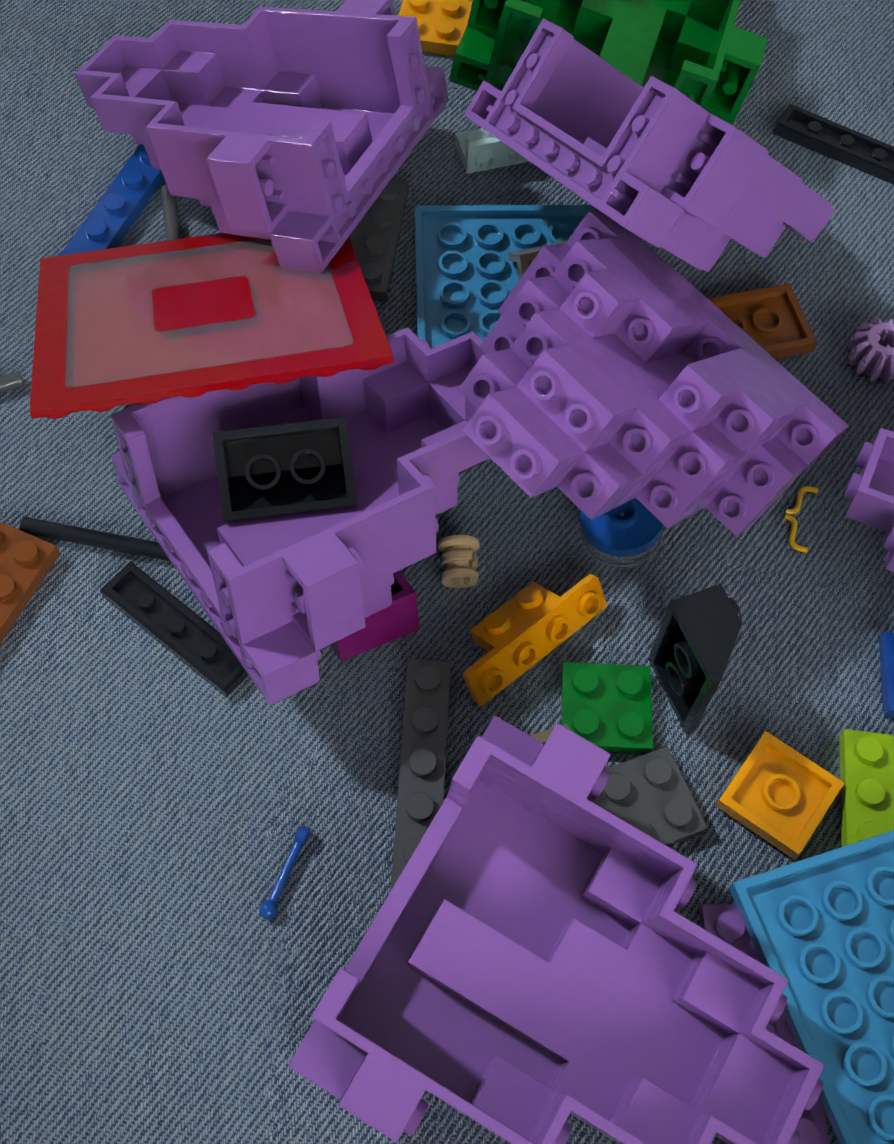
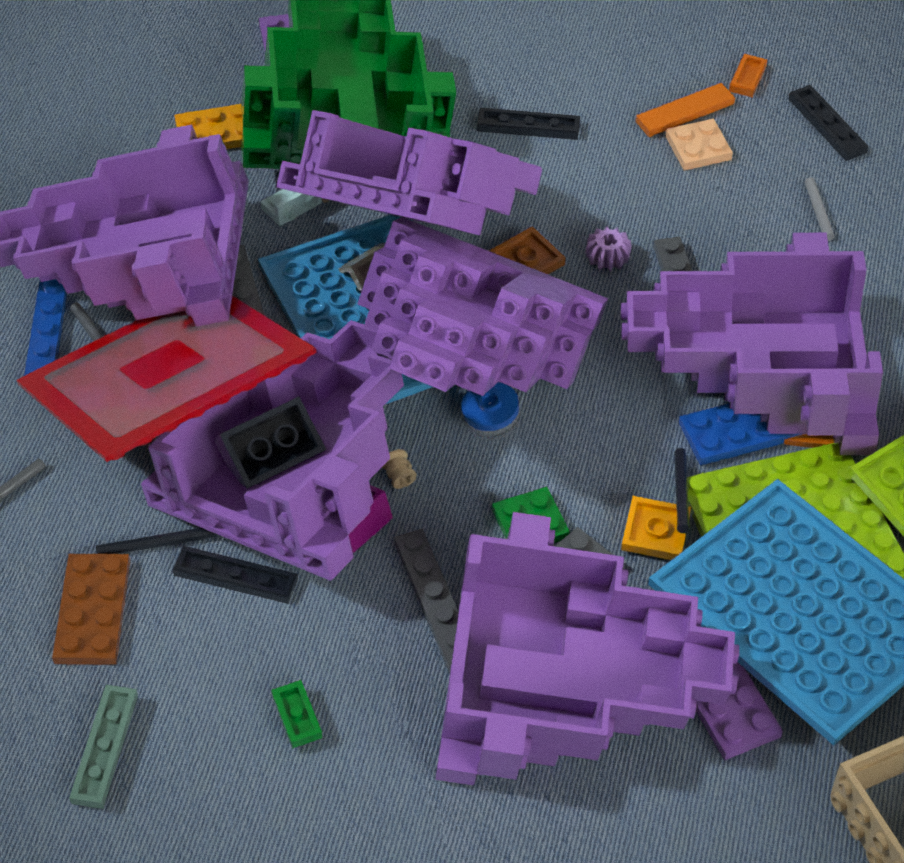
camera: 20 degrees left, 10 degrees down
blue hinge [259,825,311,919] -> none
light orange bracket [463,574,607,706] -> none
black slope [648,584,742,734] -> none
yellow piece [784,486,819,553] -> none
none -> green plate [271,680,323,749]
none -> black bar [674,448,689,533]

